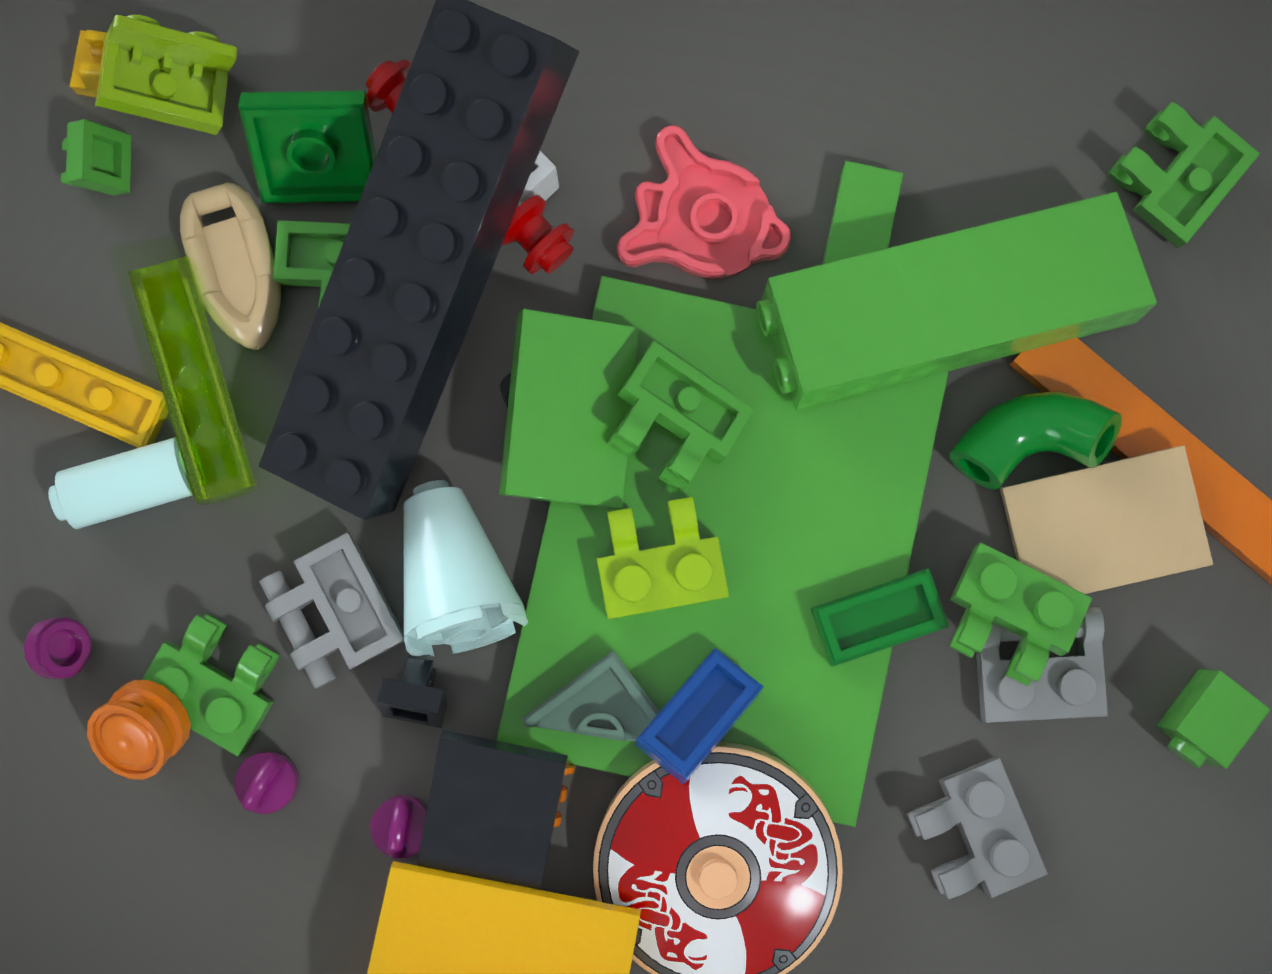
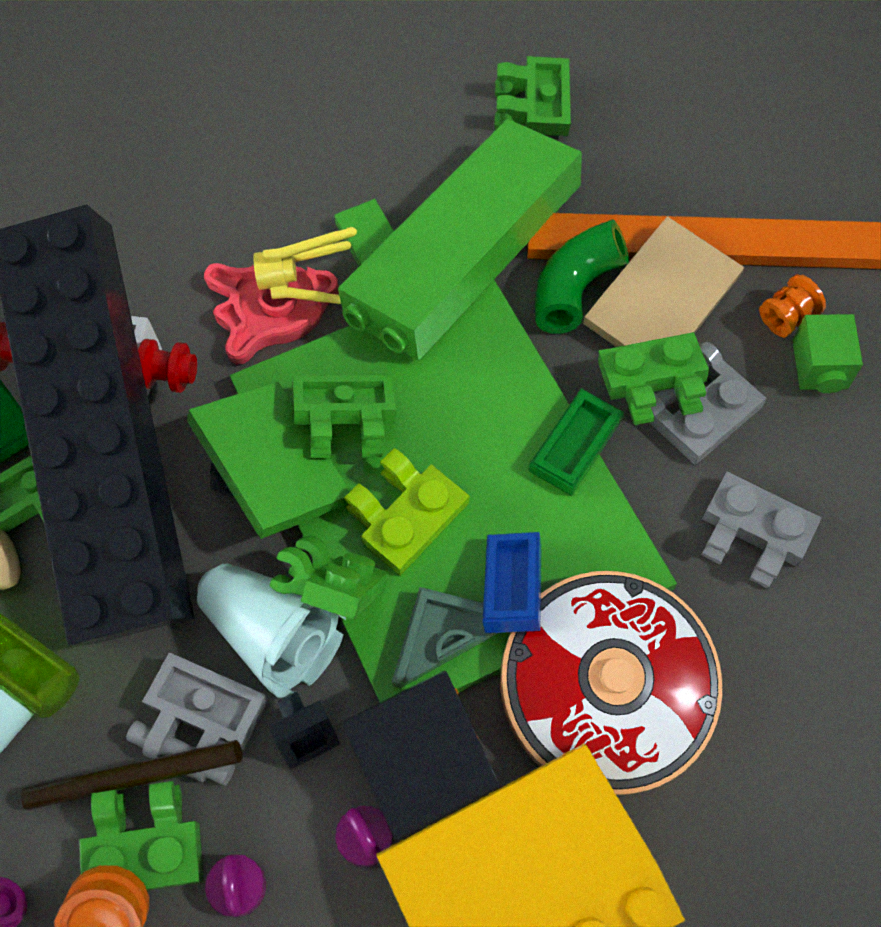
camera: 35 degrees left, 20 degrees down
none -> dark brown bar [21,740,242,810]
none -> light yellow plant [253,227,357,304]
none -> bright green plate [269,536,389,620]
none -> orange bush [759,274,826,338]

